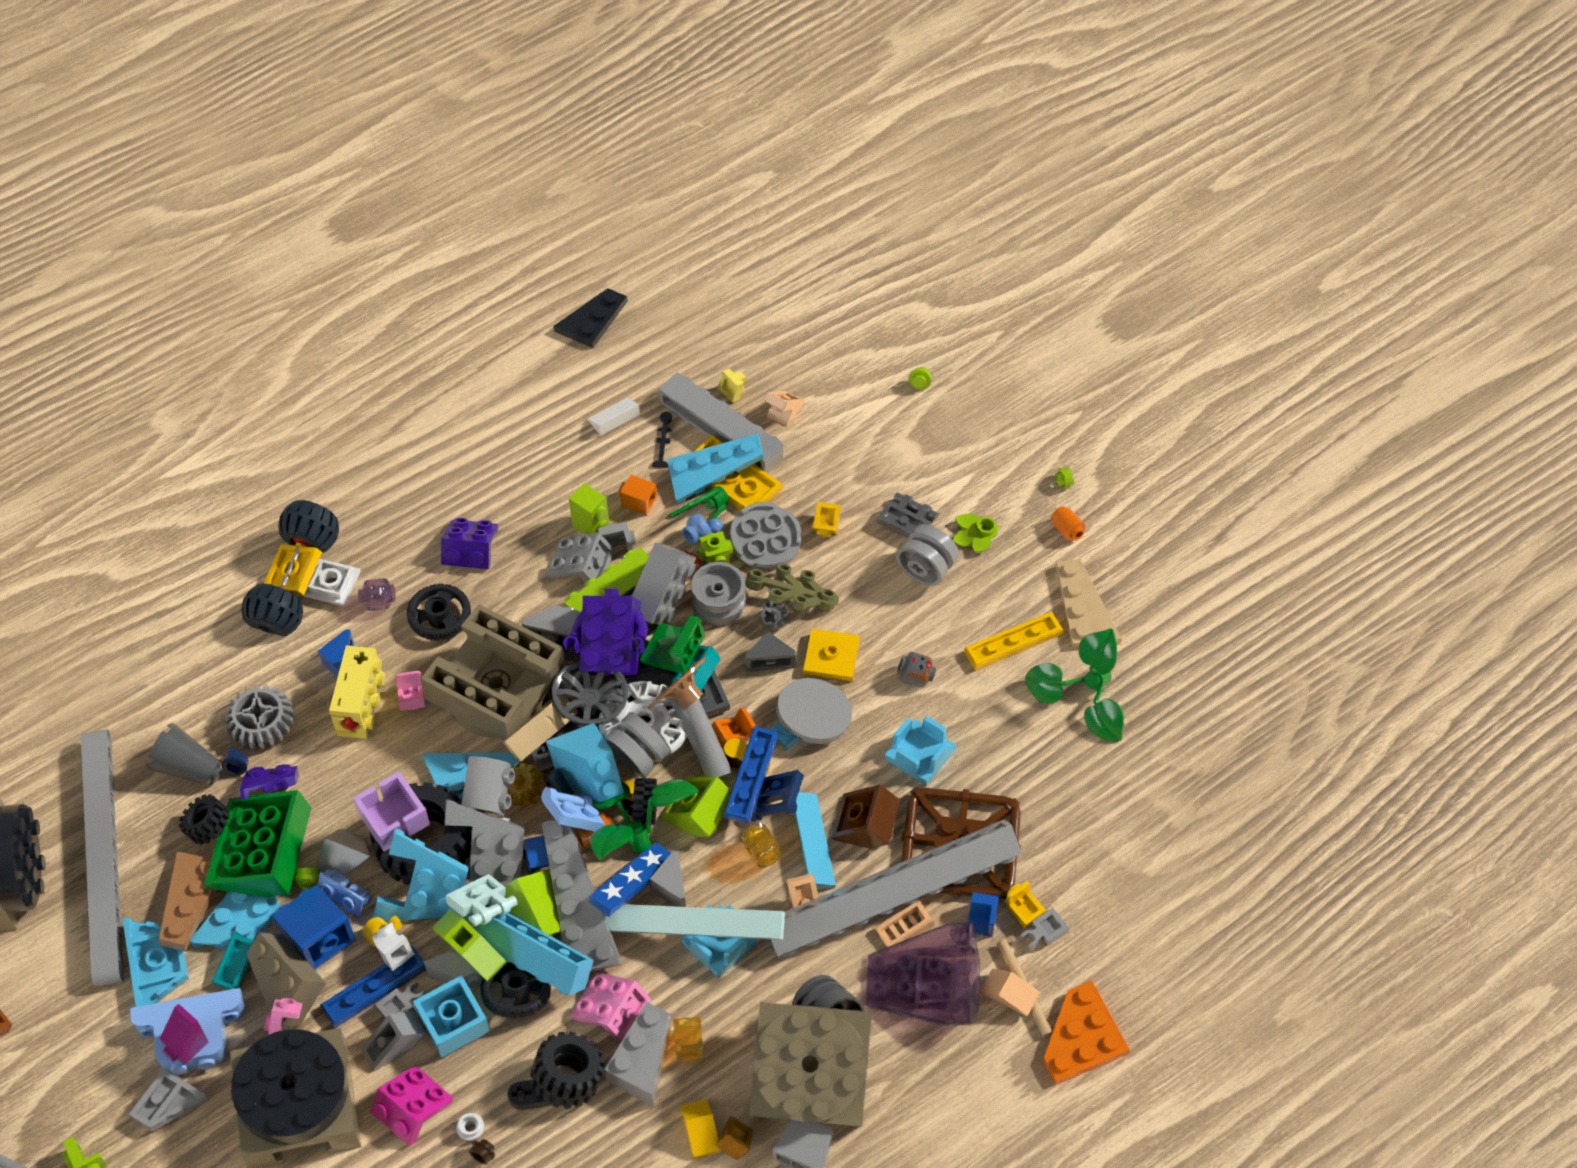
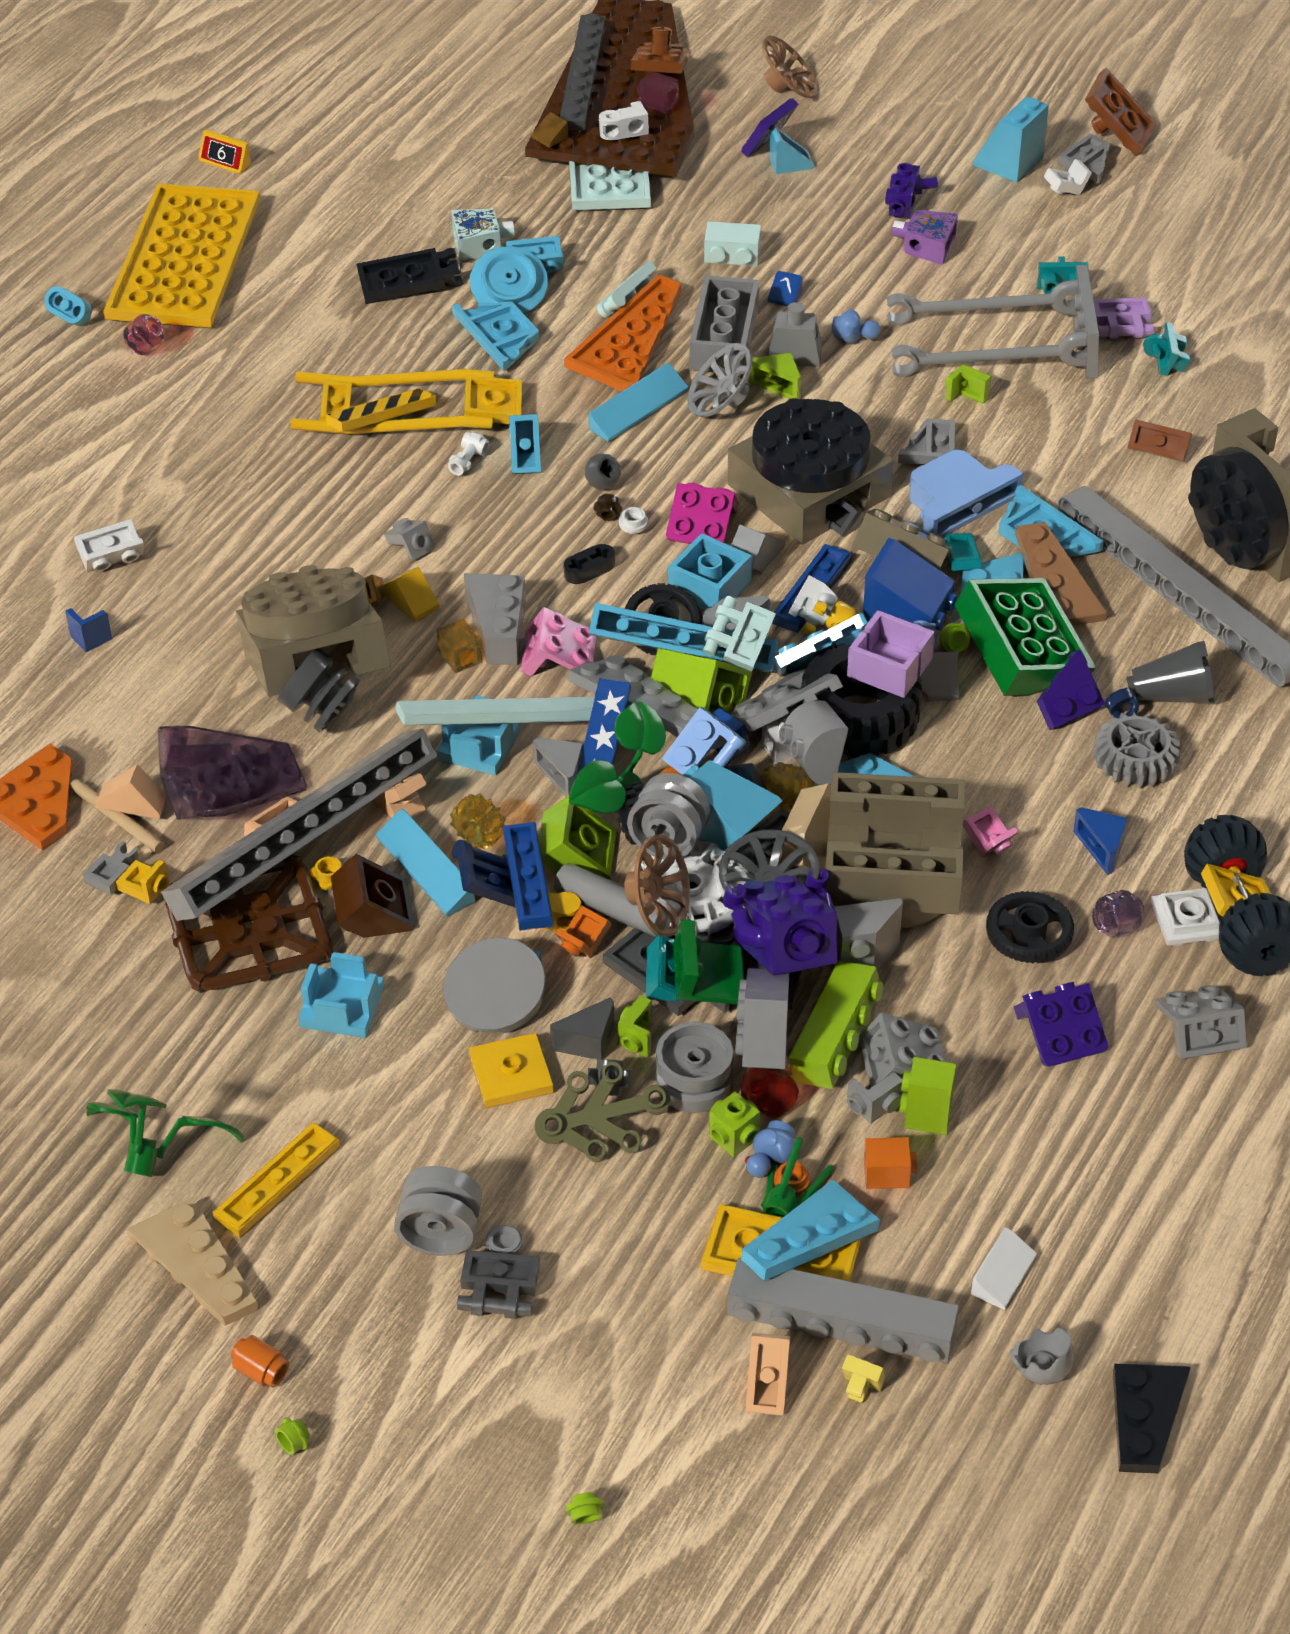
camera: 155 degrees right, 10 degrees down
magenta slope [159,1003,209,1066] -> none
black tyre [179,794,230,845] -> none
bright pink bracket [264,998,302,1035] -> none
light yellow piece [329,645,385,739] -> none
light grey plate [375,981,425,1018] -> none
lime slope [432,909,506,982] -> none
black tyre [530,1032,605,1109] -> none
black piece [652,412,672,468] -> none
light grey tile [729,502,802,570] -> none
yellow bracket [812,502,841,537] -> none
dark grey head [897,652,936,687] -> none
lime plate [953,514,998,553] -> none
blue panel [967,892,999,937] -> none
none -> yellow plate [309,856,342,890]
none -> light grey tile [486,1225,523,1255]
none -> lime bracket [618,995,652,1057]
none -> orange plate [774,1161,810,1196]
none -> light grey hair [1010,1327,1074,1385]
none -> light grey bracket [1155,985,1247,1059]

